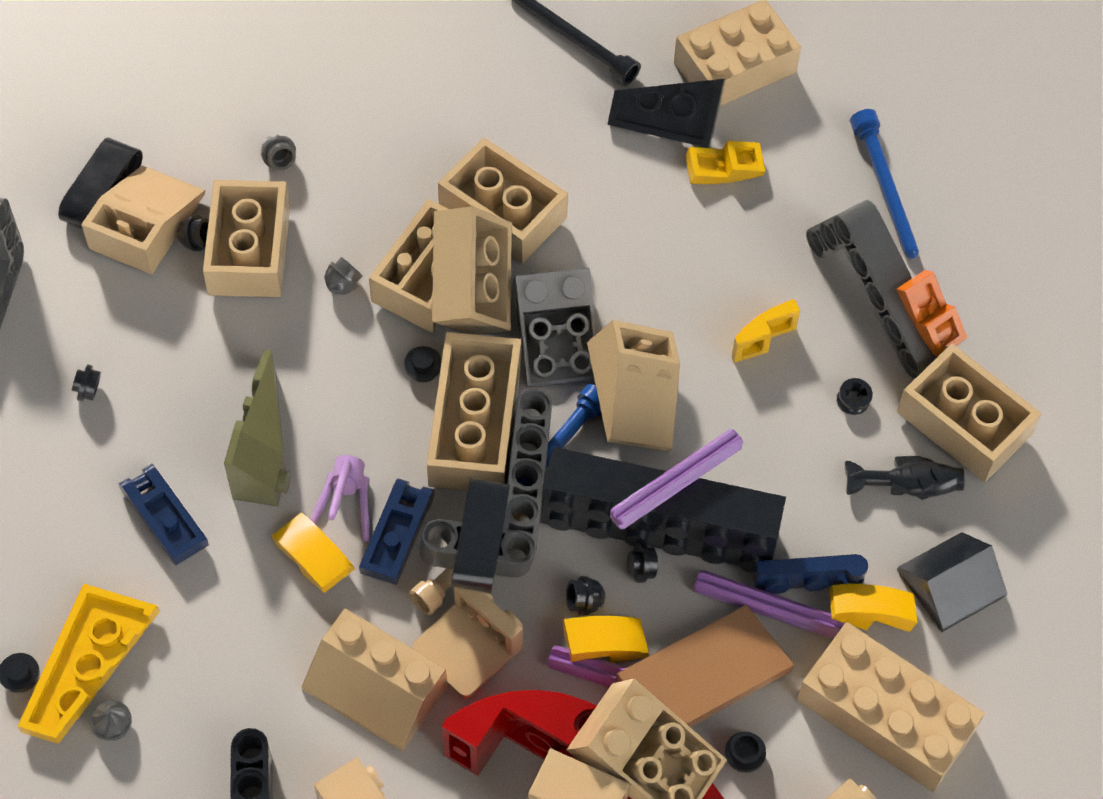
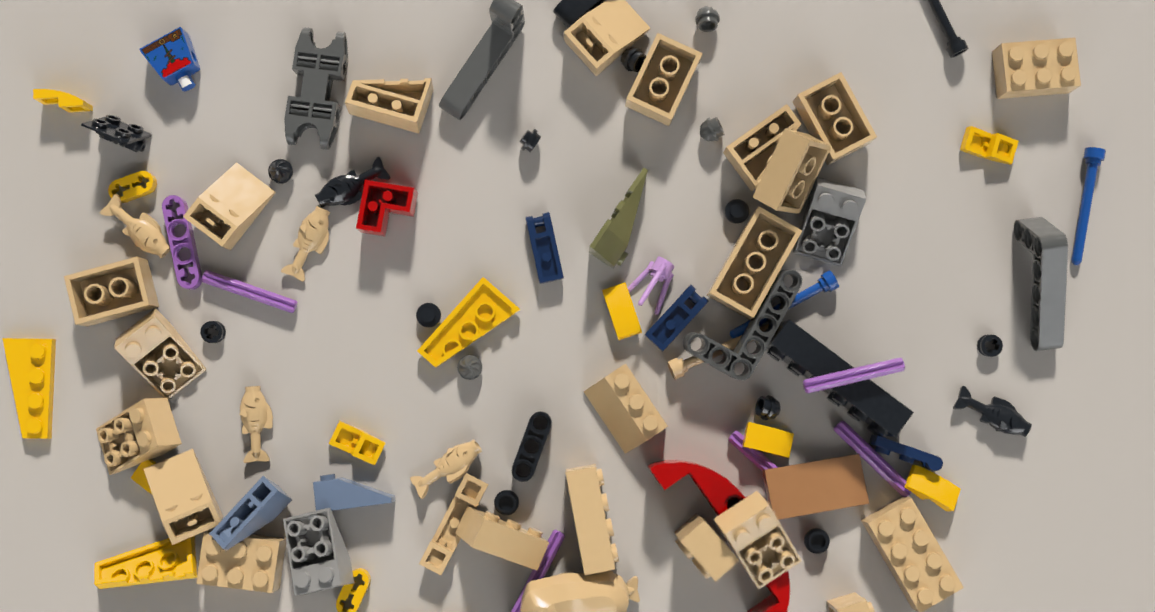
camera: 25 degrees right, 25 degrees up
tan bracket [413,587,523,699] -> none
black beam [451,477,510,594] -> none
tan slope [587,320,680,452] -> none
black wing [607,78,726,148] -> none
black plate [627,543,658,583] -> none
yellow slope [731,299,801,363] -> none
orange slope [897,270,968,357] -> none
tan brick [897,344,1041,483] -> none
slope [897,532,1007,632] -> none

